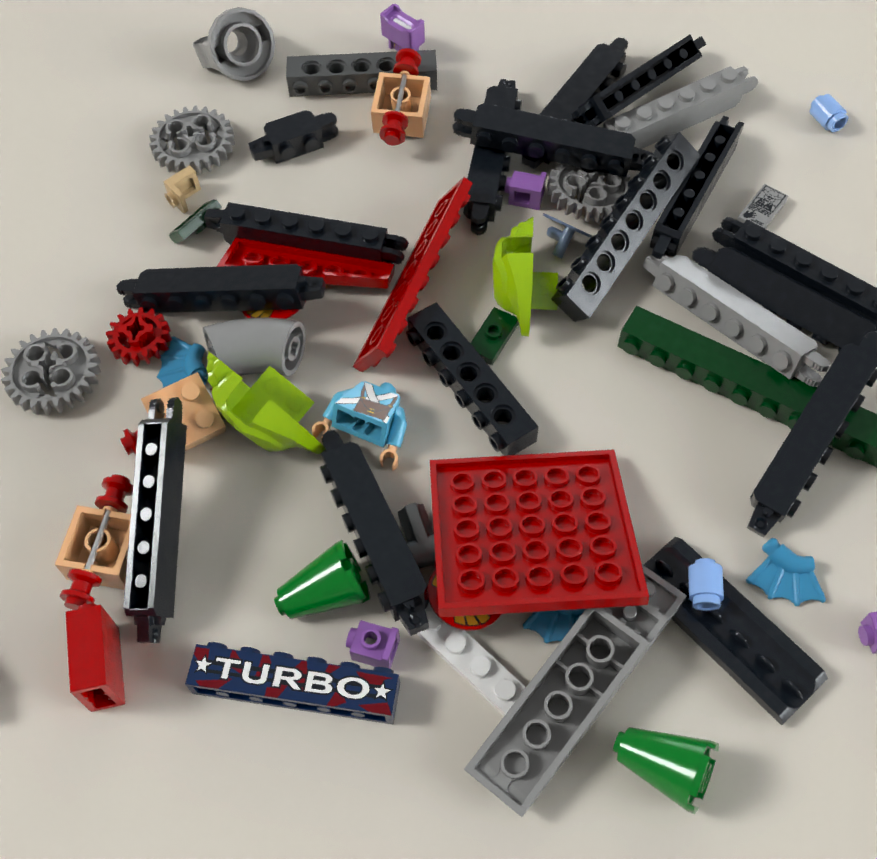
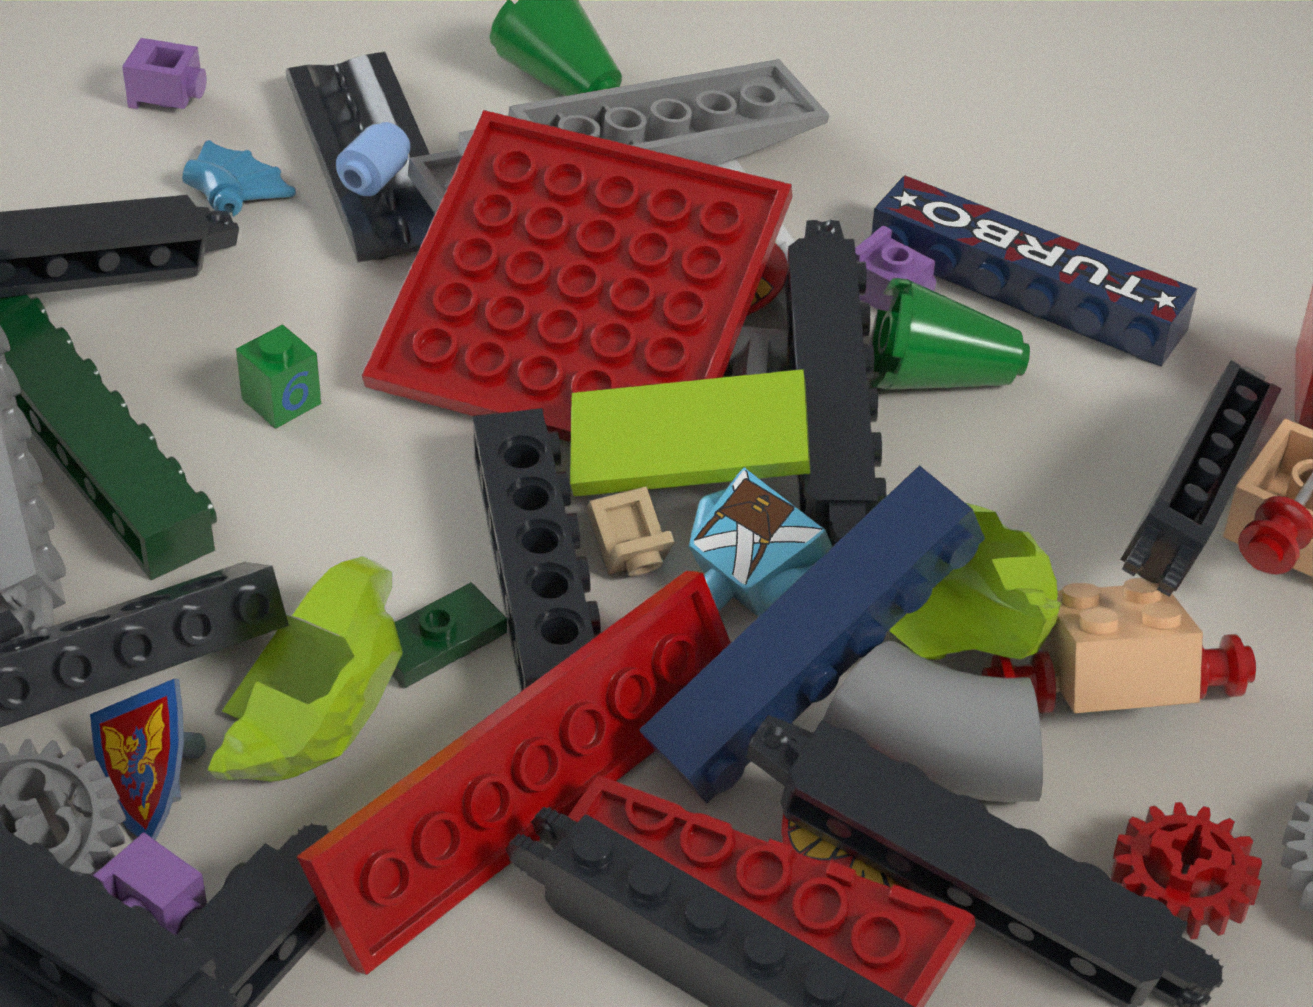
camera: 160 degrees left, 15 degrees down
dark azure arm [157,336,208,388] -> none
none -> green brick [236,324,322,429]
none -> lime tile [570,369,810,497]
none -> tan bracket [586,486,675,576]
none -> dark blue brick [639,465,985,804]

